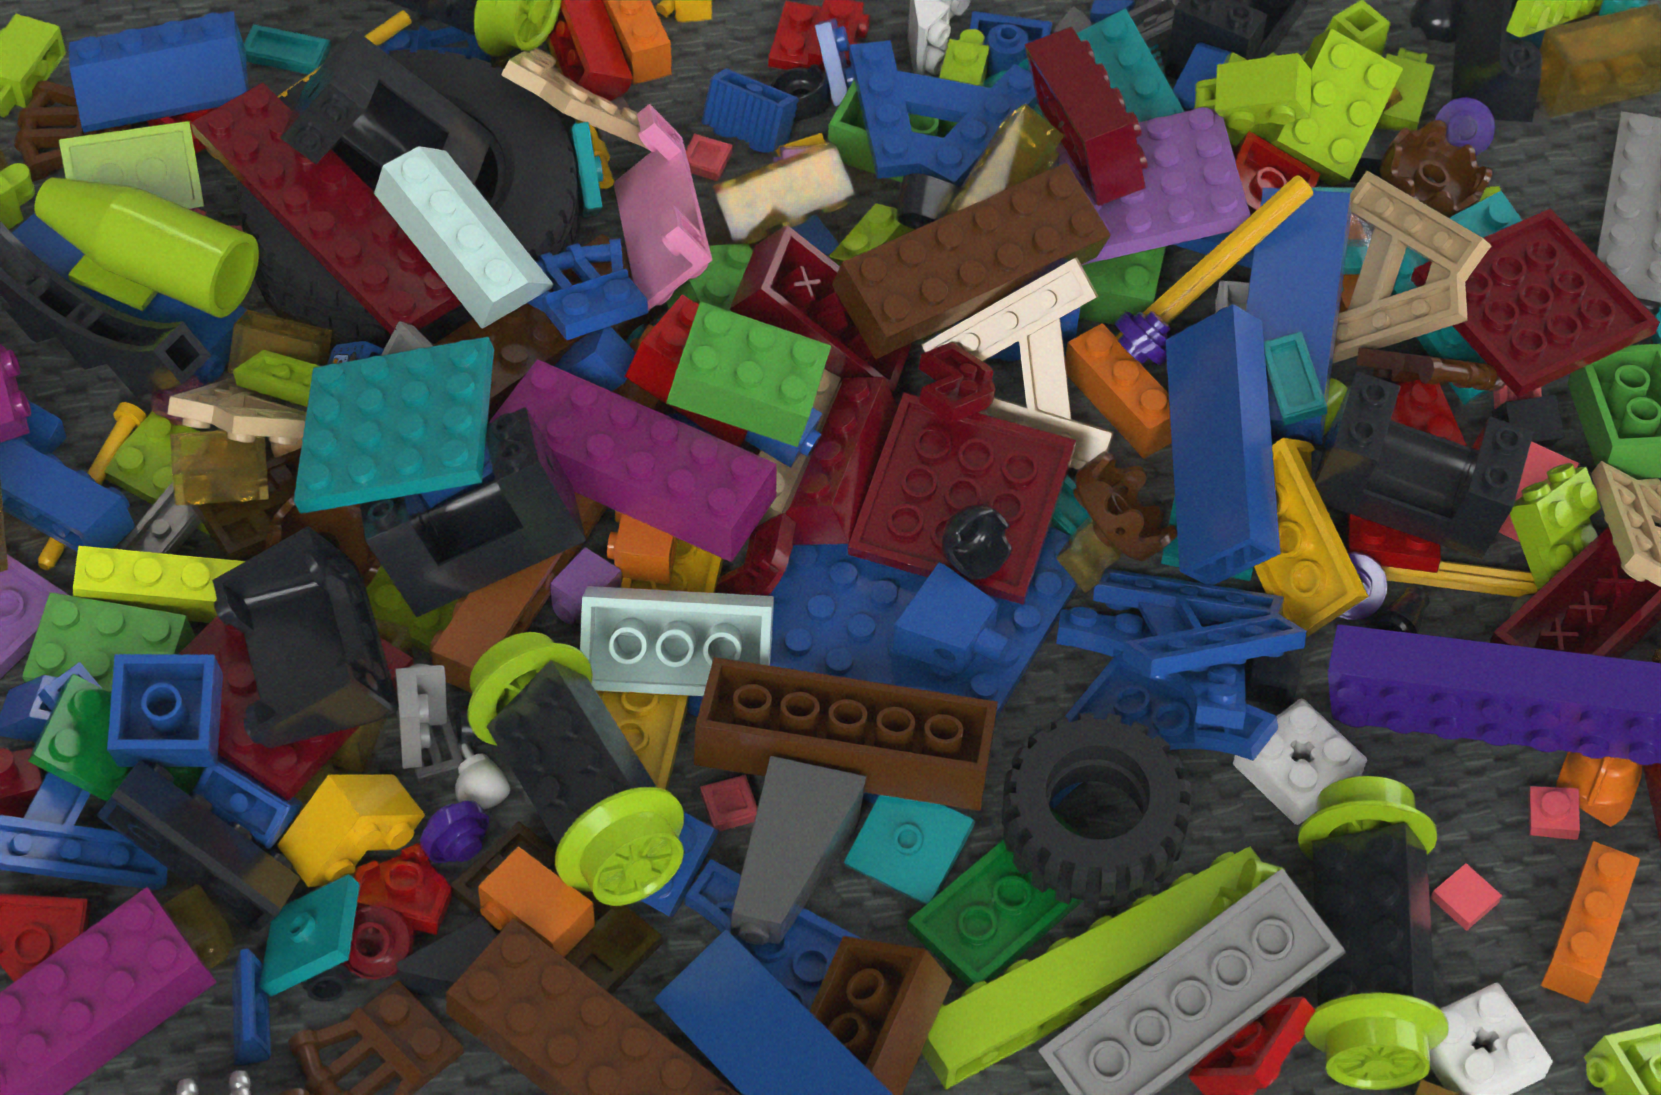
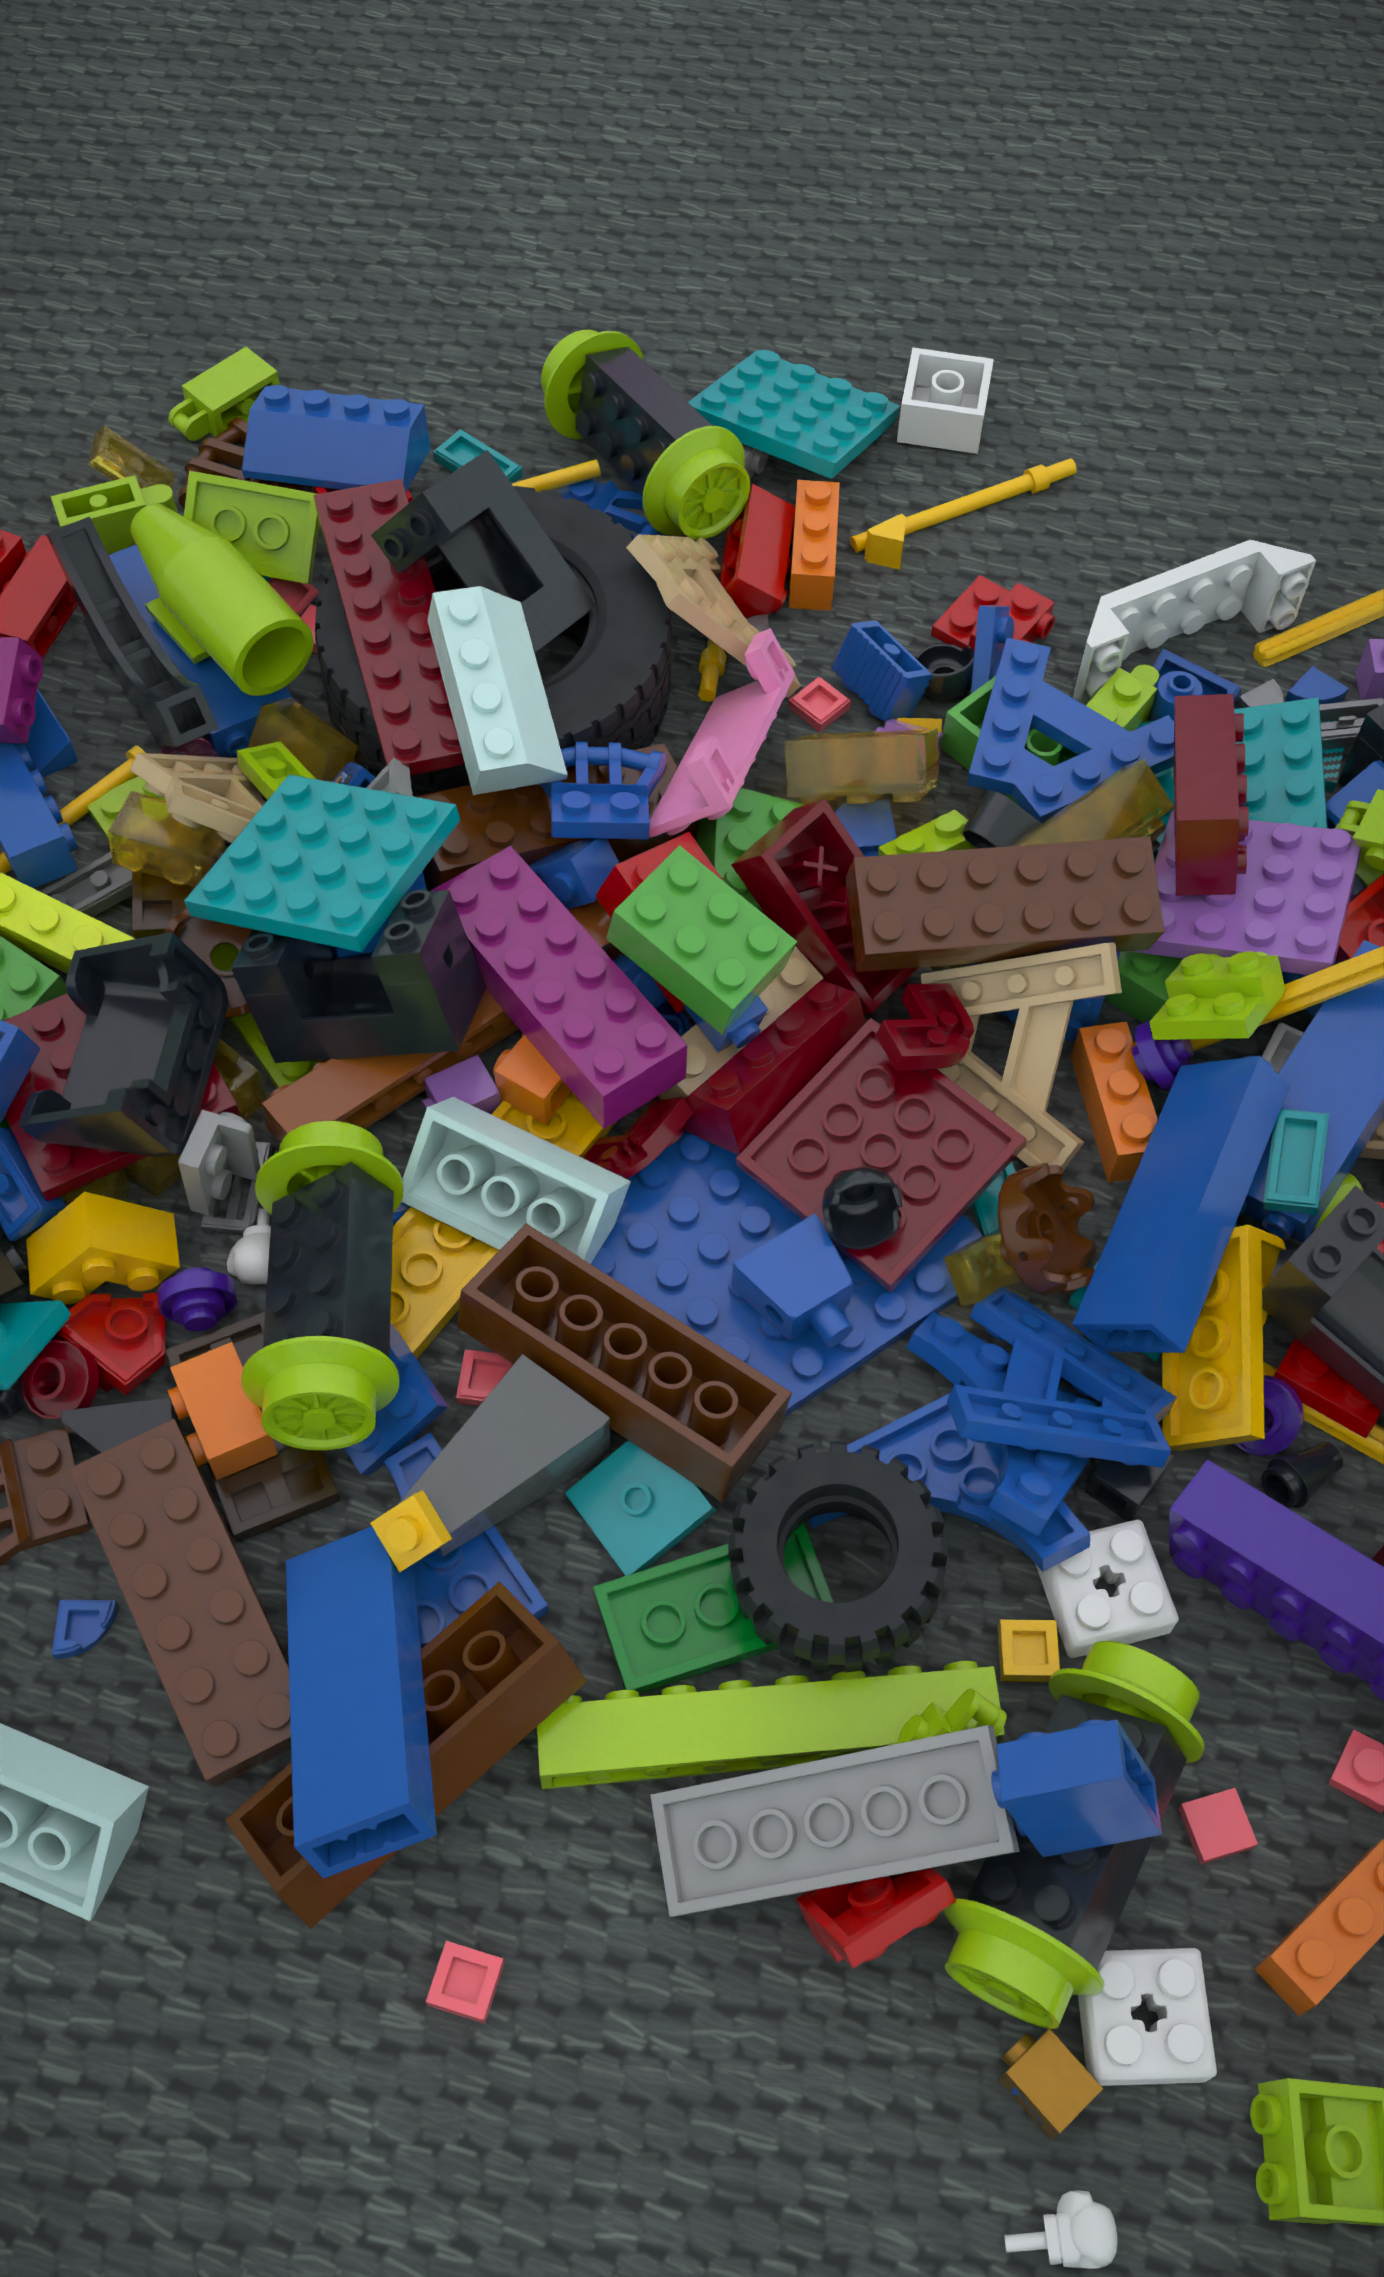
camera: 25 degrees right, 5 degrees up
teal plate [568,122,603,218] -> none
none -> yellow plate [370,1490,452,1572]
none -> blue brick [991,1719,1162,1857]
none -> yellow plate [997,1619,1060,1682]
none -> lime plate [1149,951,1286,1040]

